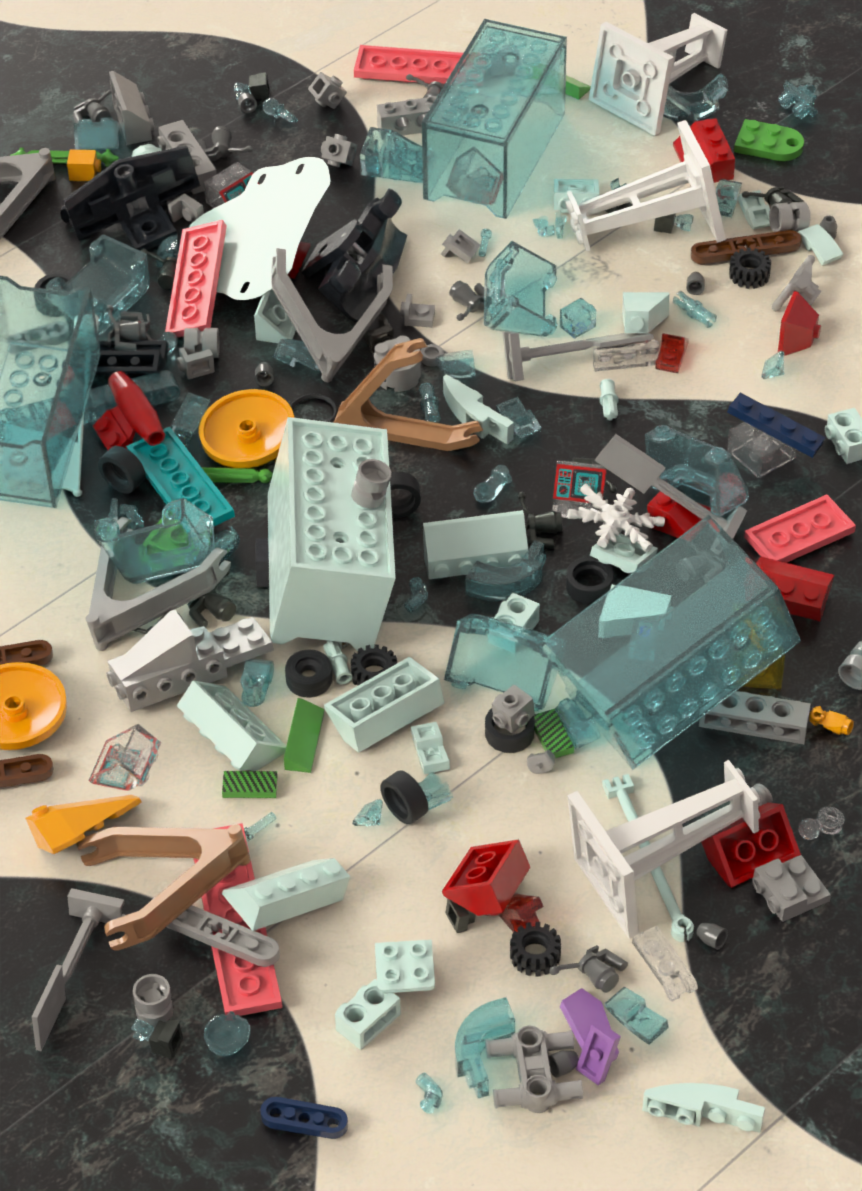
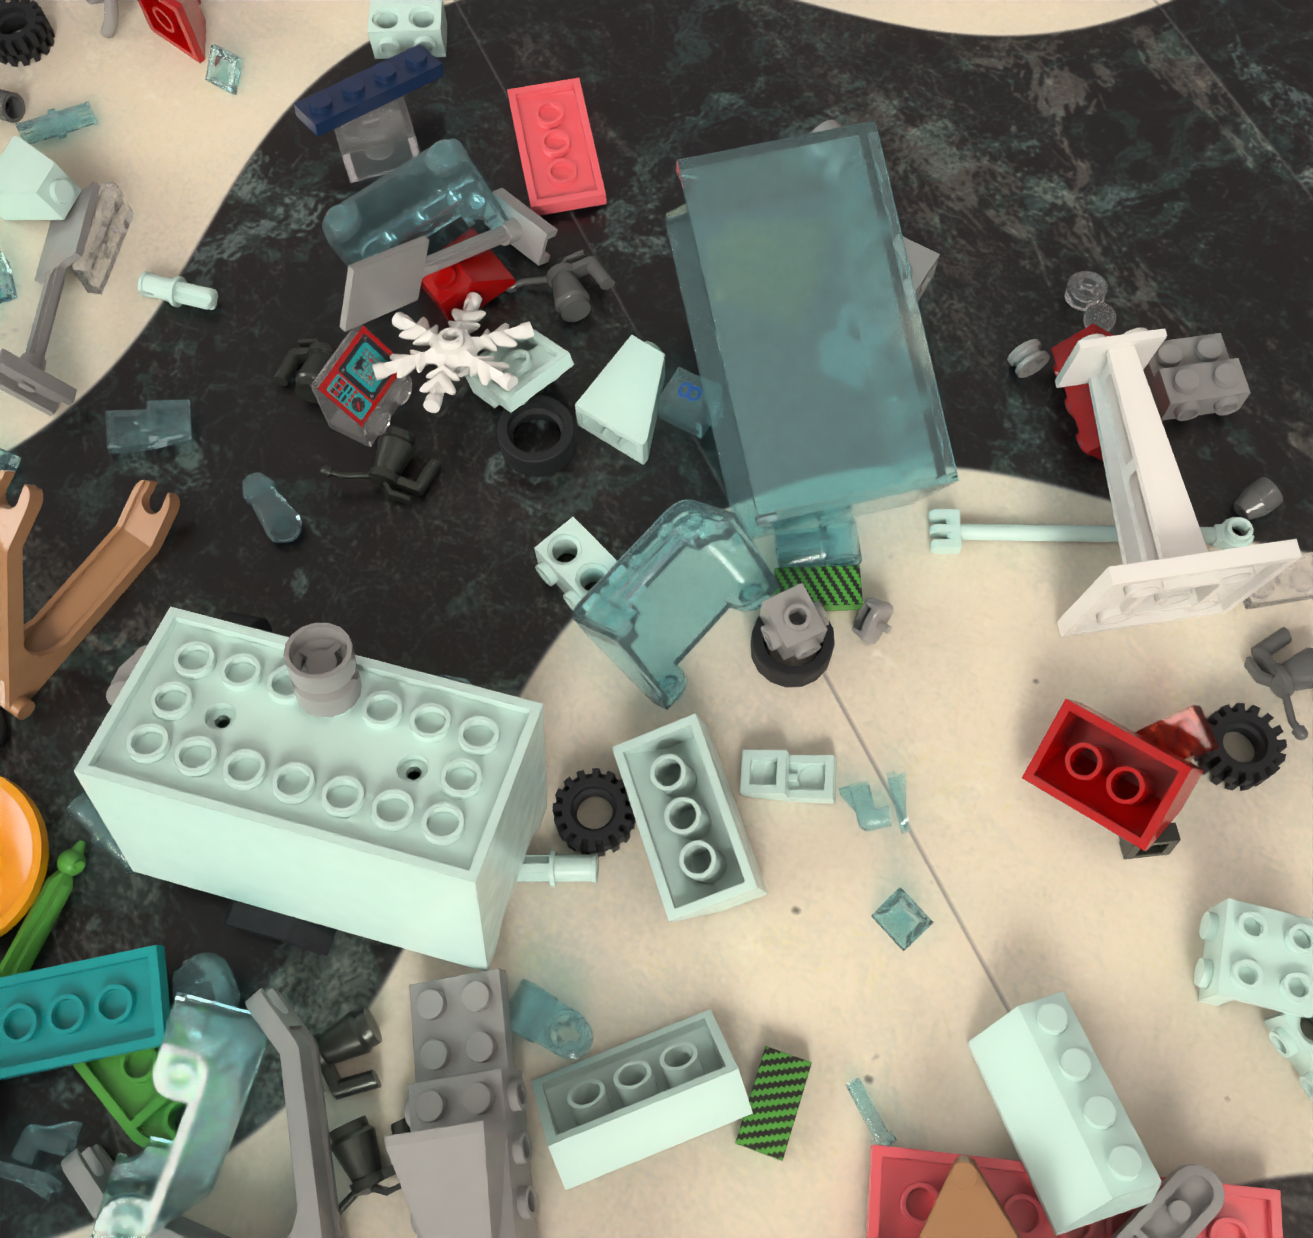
camera: 70 degrees left, 20 degrees up
bright green slope [284,698,325,773] -> none
black tyre [285,649,332,698] -> none
black tyre [380,770,429,824] -> none
clear light blue pin [419,383,441,423] -> none
light aqua slope [423,510,528,579] -> none
light aqua slope [443,374,514,444] -> none
clear light blue arch [466,540,546,601] -> none
clear red slope [655,333,689,373] -> none
red slope [746,556,834,622] -> none
light orange arm [809,706,854,735] -> none

